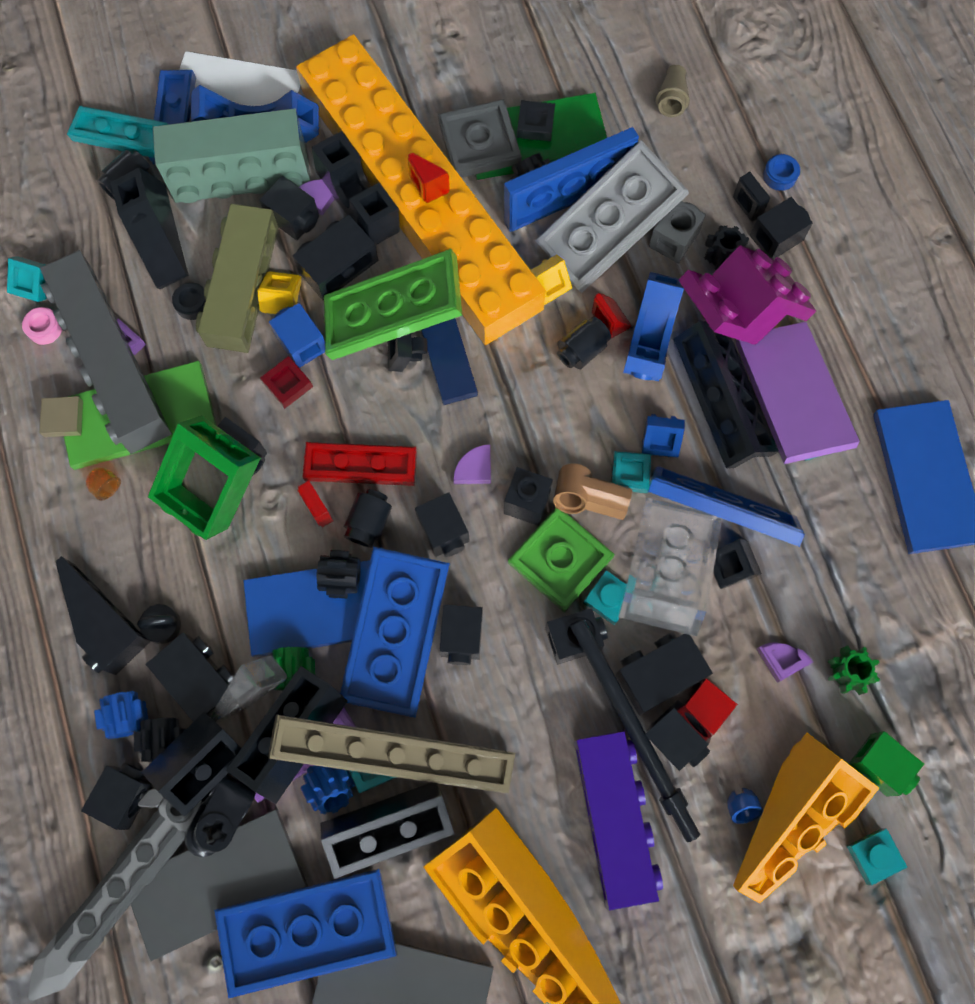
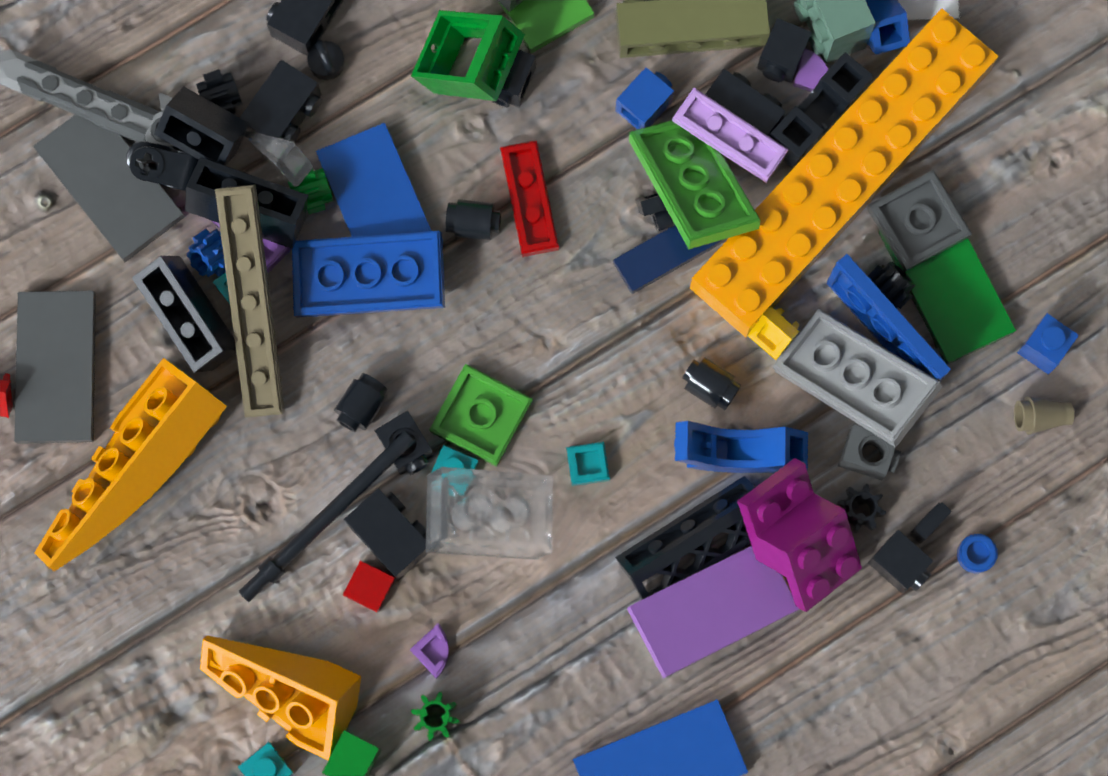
camera: 75 degrees right, 5 degrees up
black brick [81,762,153,830] -> none
blue gear [94,691,148,739] -> none
blue tile [214,869,397,999] -> none
yellow slope [257,271,302,314] -> none
dark red plate [260,356,313,409] -> none
red tile [297,480,333,528] -> none
black gear [317,550,361,599] -> none
red slope [407,153,450,203] -> none
black brick [415,492,470,557] -> none
black brick [439,604,483,665] -> none
medium lavender tile [454,445,491,484] -> none
black brick [504,467,553,526] -> none
black plate [517,100,555,141] -> none
medium nougat piece [553,463,632,520] -> none
dark purple brick [574,731,663,911] -> none
red slope [591,293,631,339] -> none
blue tile [642,414,685,458] -> none
black brick [645,700,712,771] -> none
blue tile [648,466,805,547] -> none
black slope [706,539,762,589] -> none
blue hinge [727,788,763,824] -> none
none -> black brick [334,373,388,432]
none -> lavender tile [672,88,789,183]
none -> blue brick [1017,313,1079,375]

